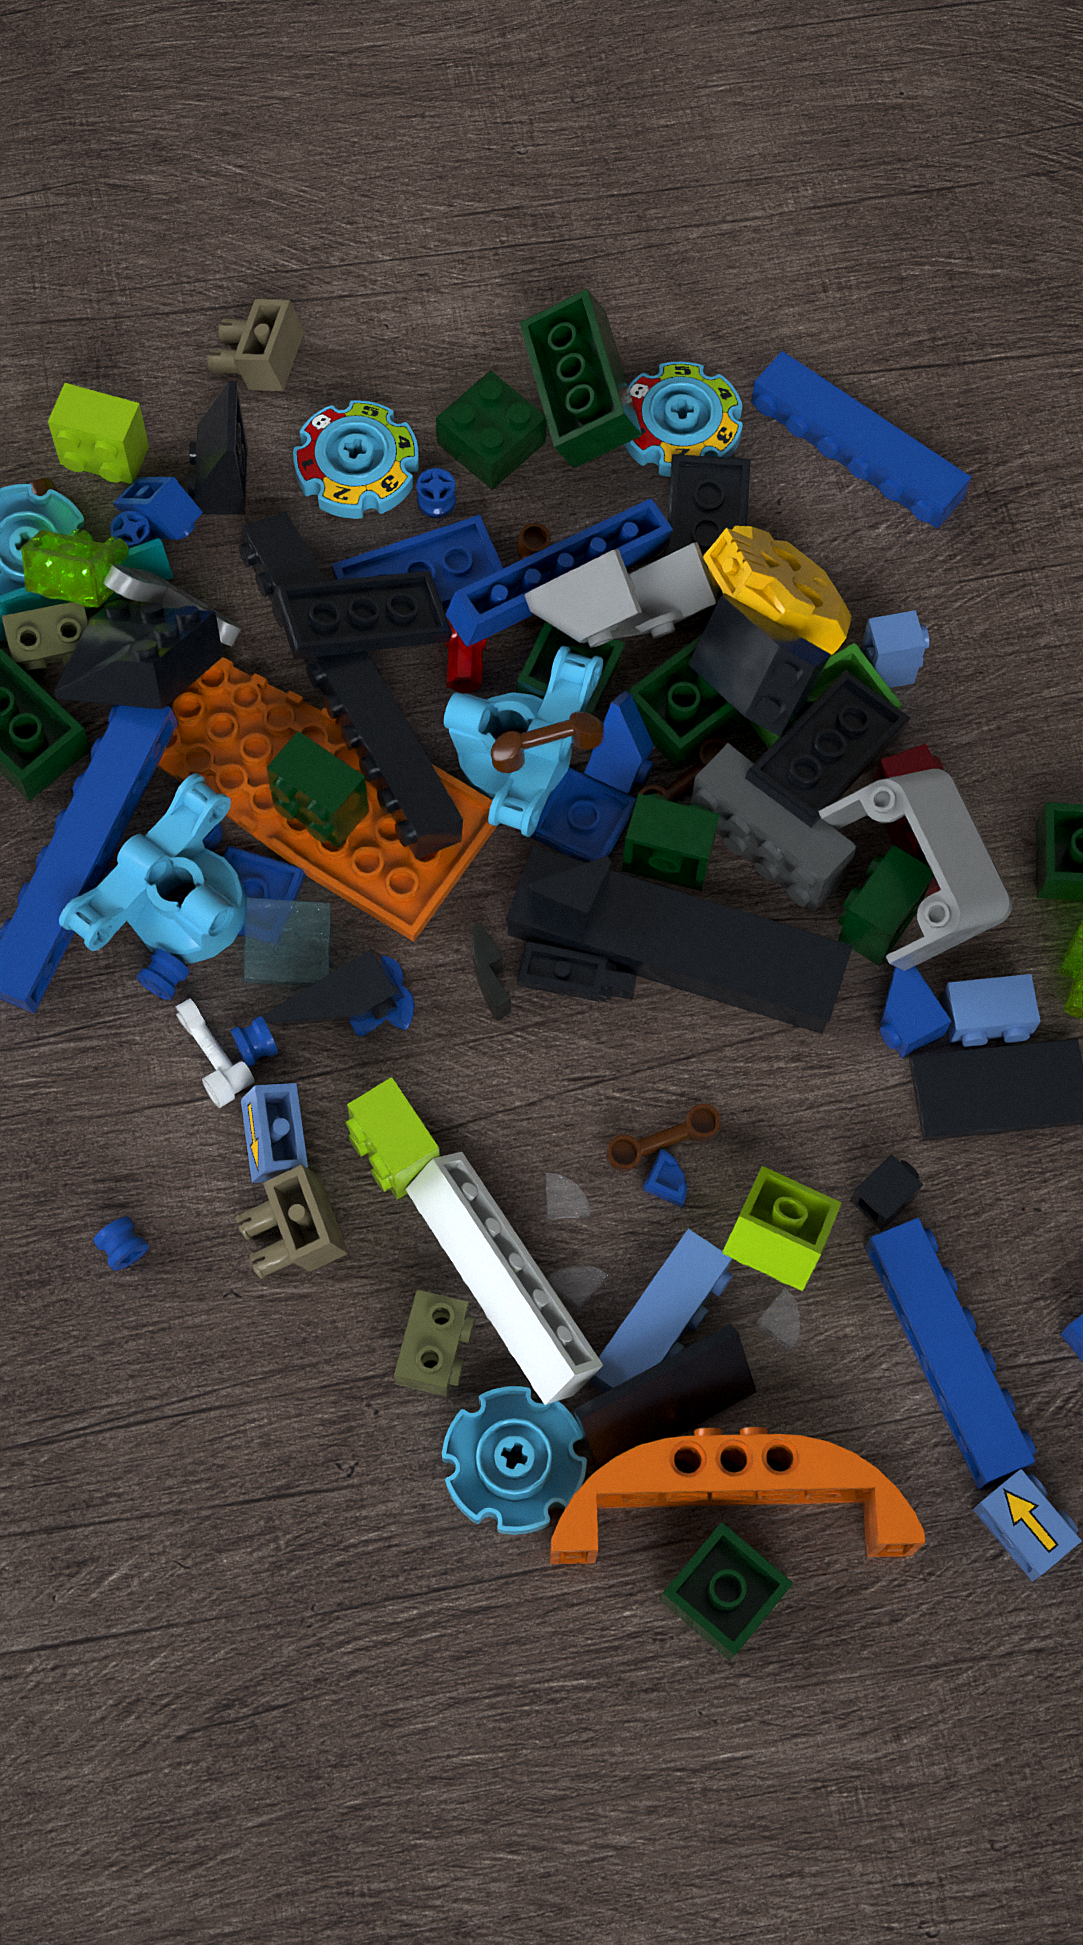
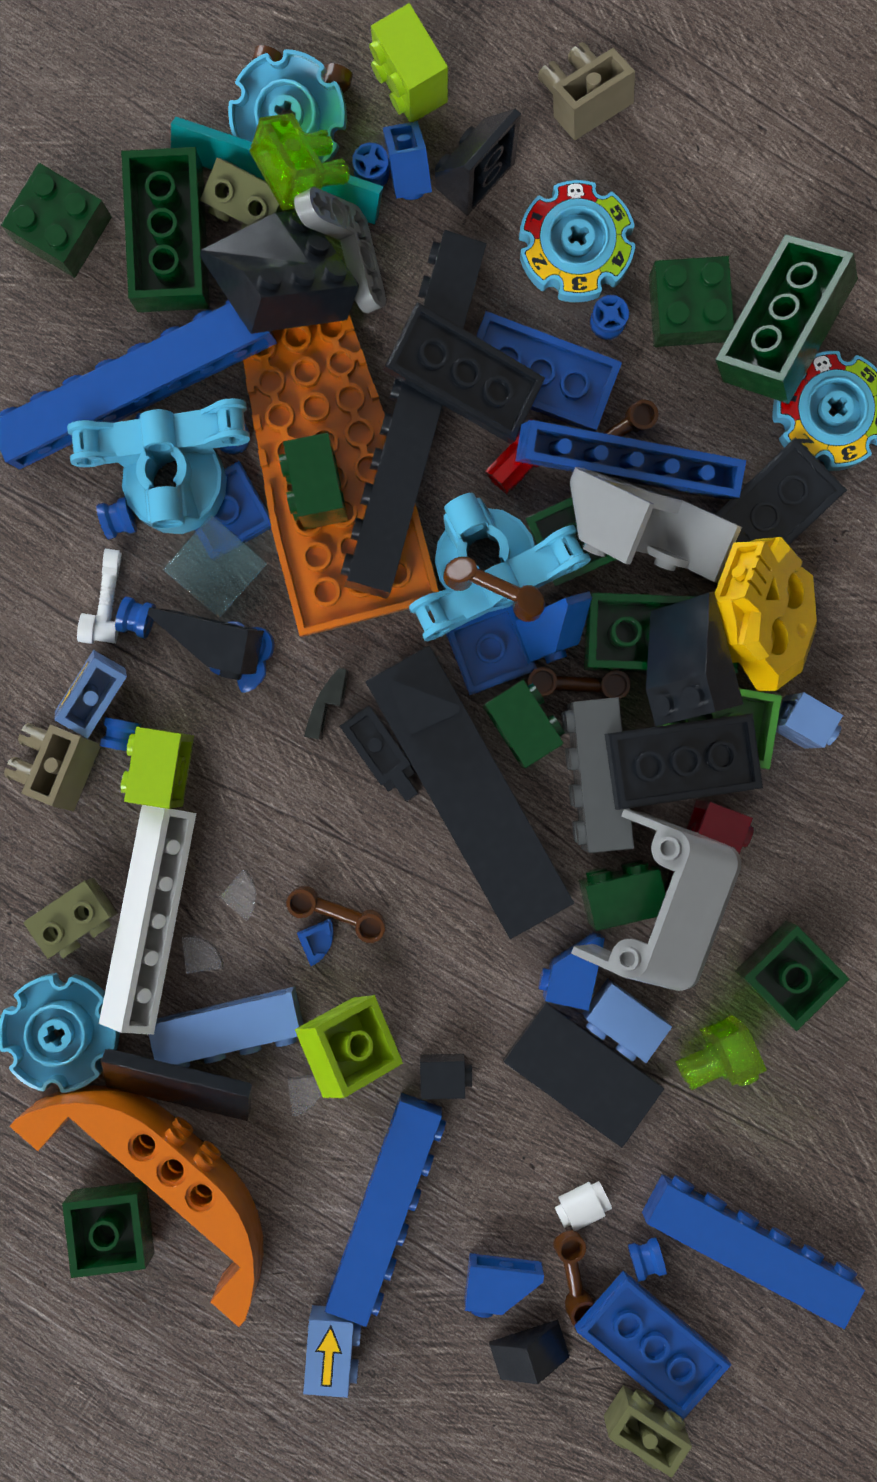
camera: 50 degrees right, 20 degrees up
none -> blue wheel [99,717,142,751]

